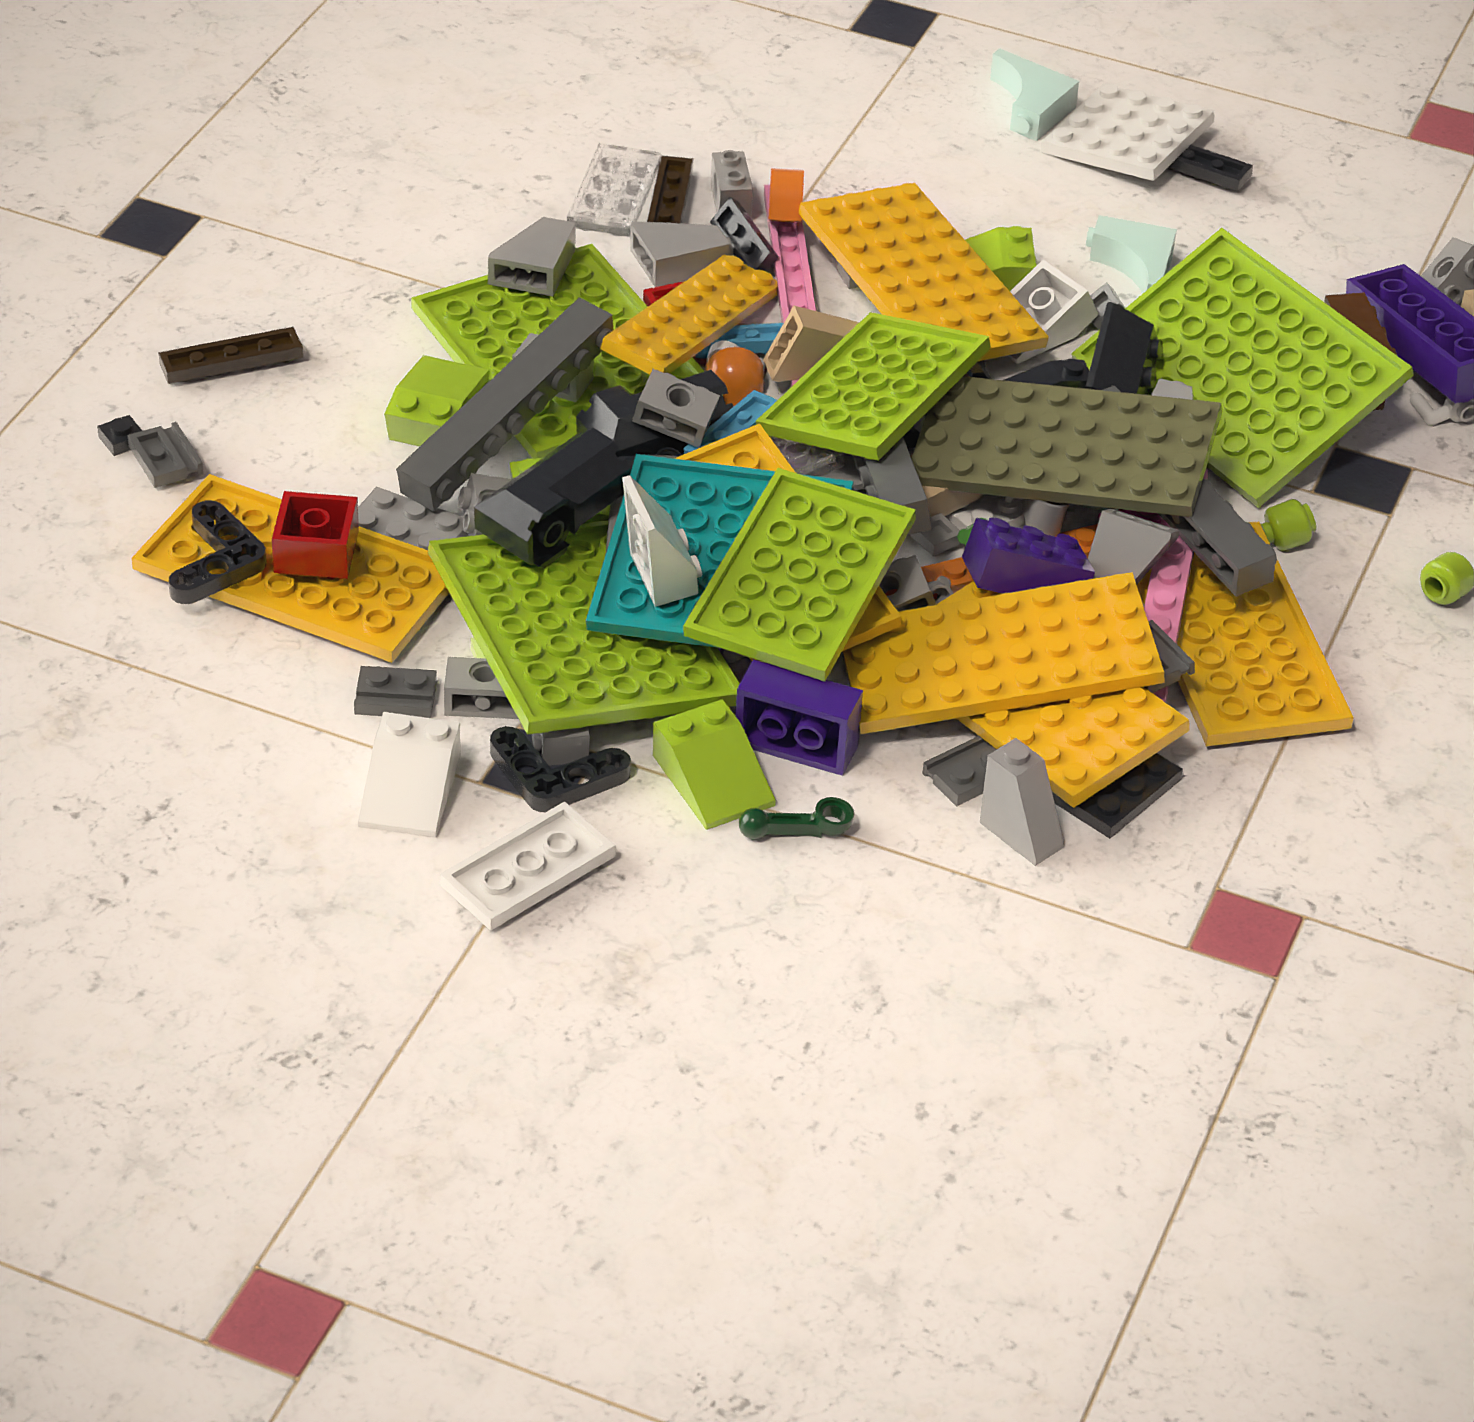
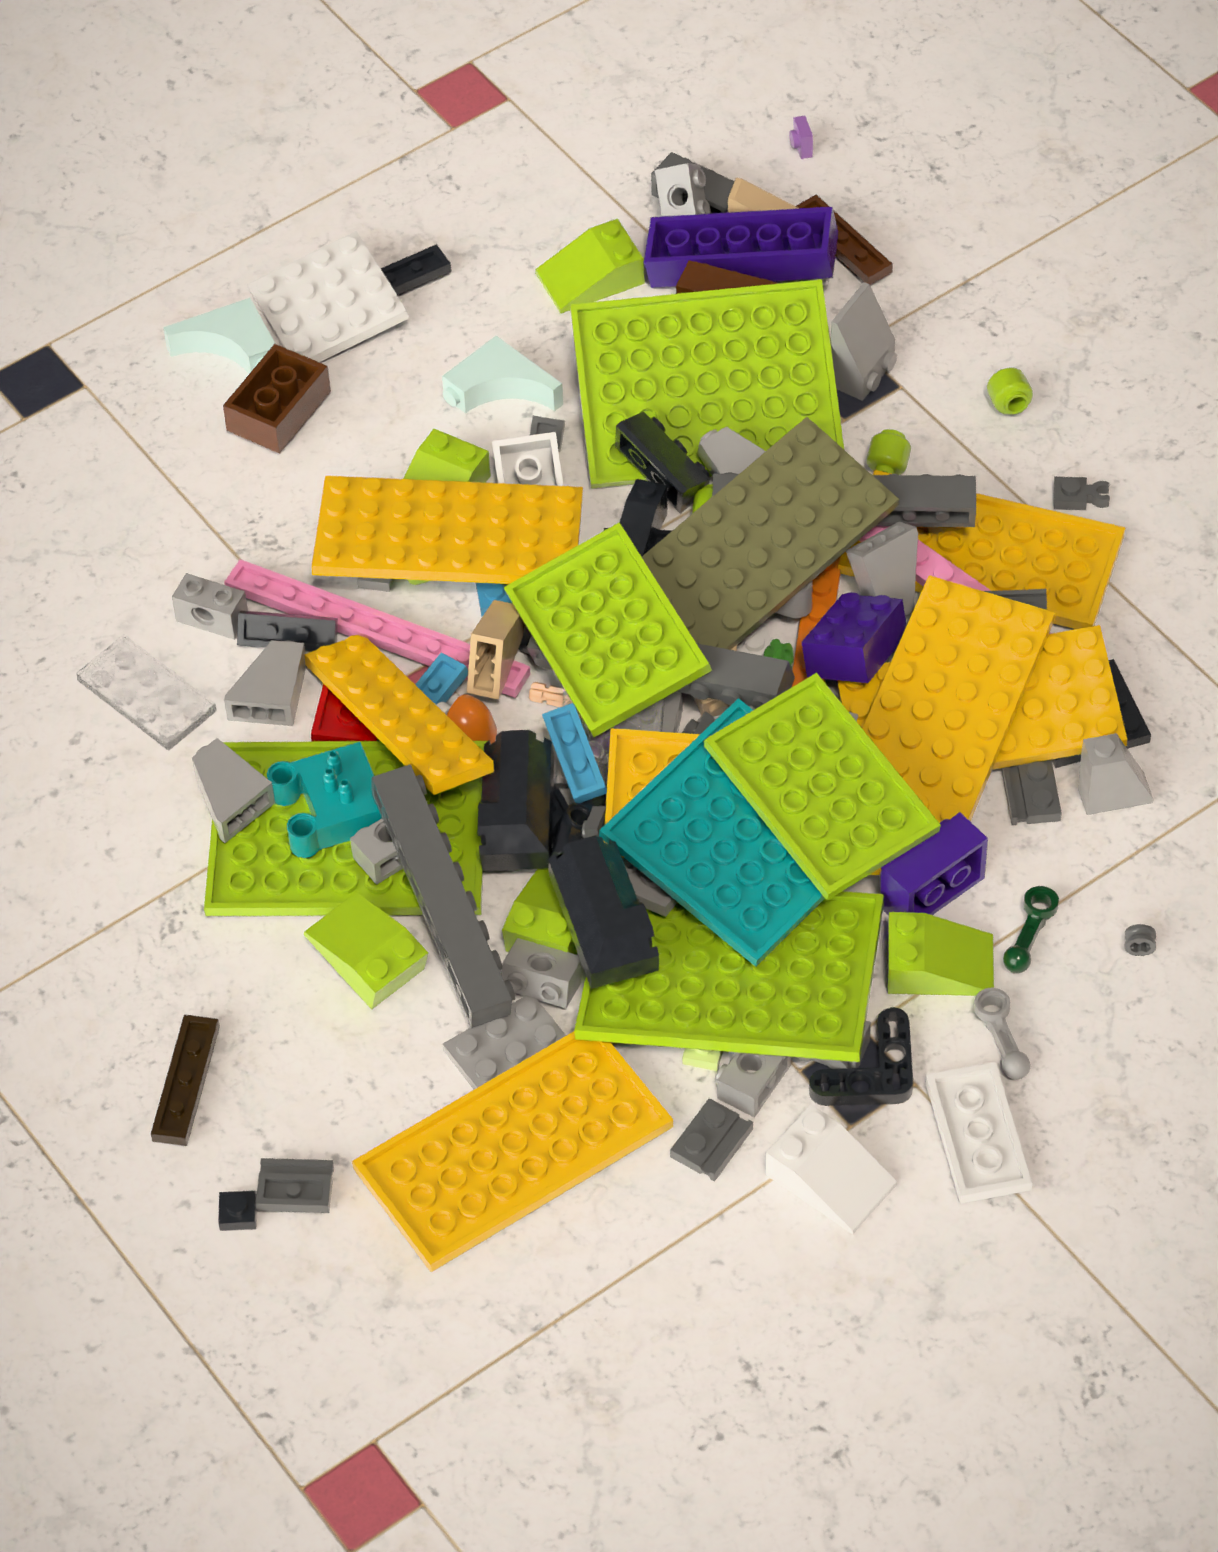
camera: 55 degrees left, 10 degrees up
black beam [169,500,266,604] -> none
red brick [272,491,359,579] -> none
white slope [622,475,702,607] -> none
light grey brick [632,369,720,448] -> none
dark brown plate [647,155,693,224] -> none
orange brick [768,168,804,223] -> none
none -> reddish brown brick [223,344,331,454]
none -> teal piece [267,742,425,858]
none -> lime slope [535,218,644,314]
none -> light grey slope [831,282,897,401]
none -> light grey piece [974,988,1030,1080]
none -> dark grey plate [1054,476,1110,510]
none -> dark grey bush [1124,924,1156,956]

